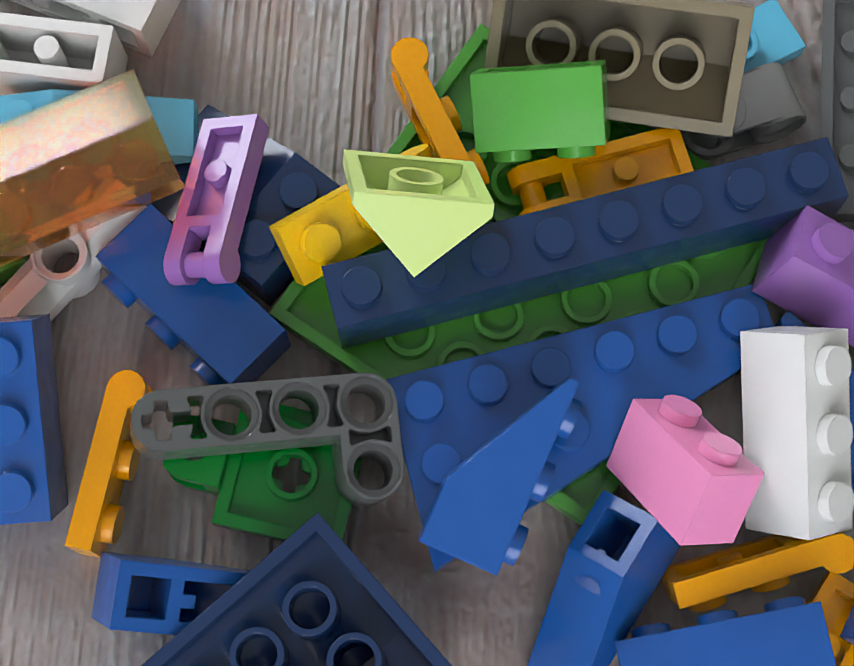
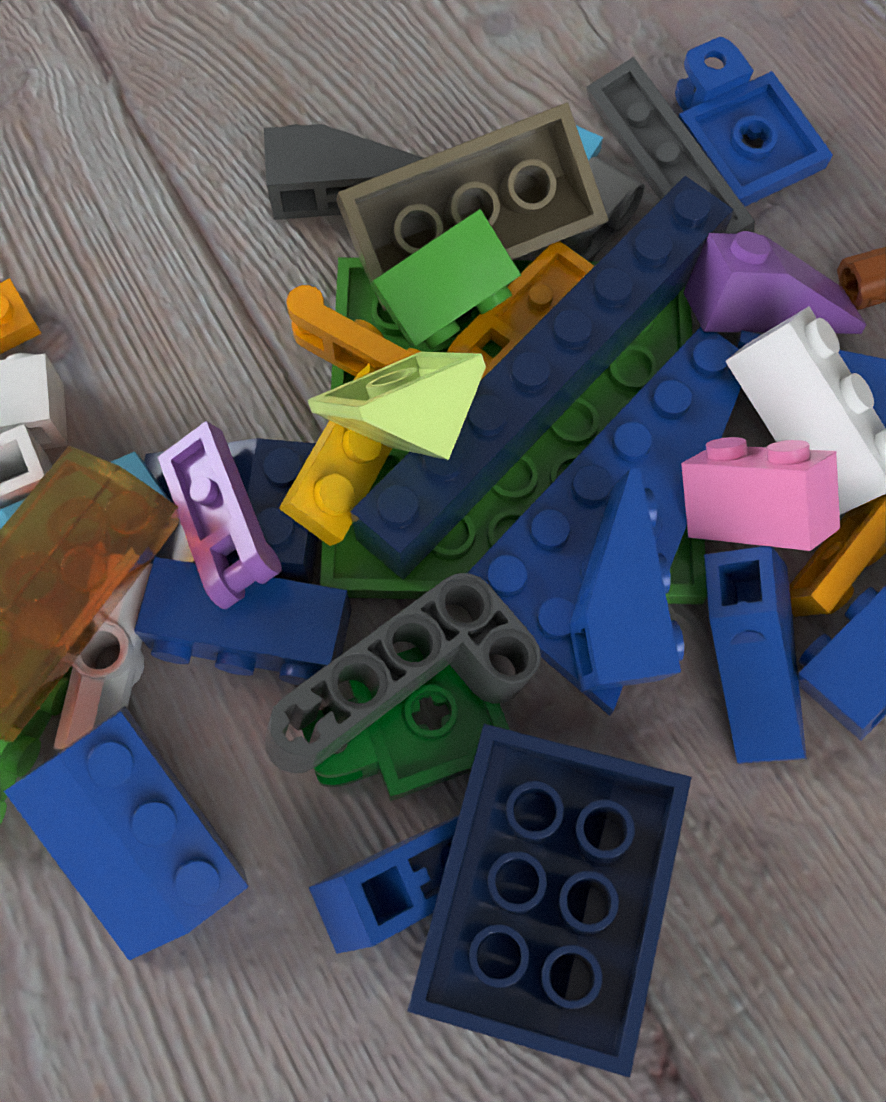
camera: 35 degrees left, 5 degrees down
light orange plate [64,370,154,558] -> none

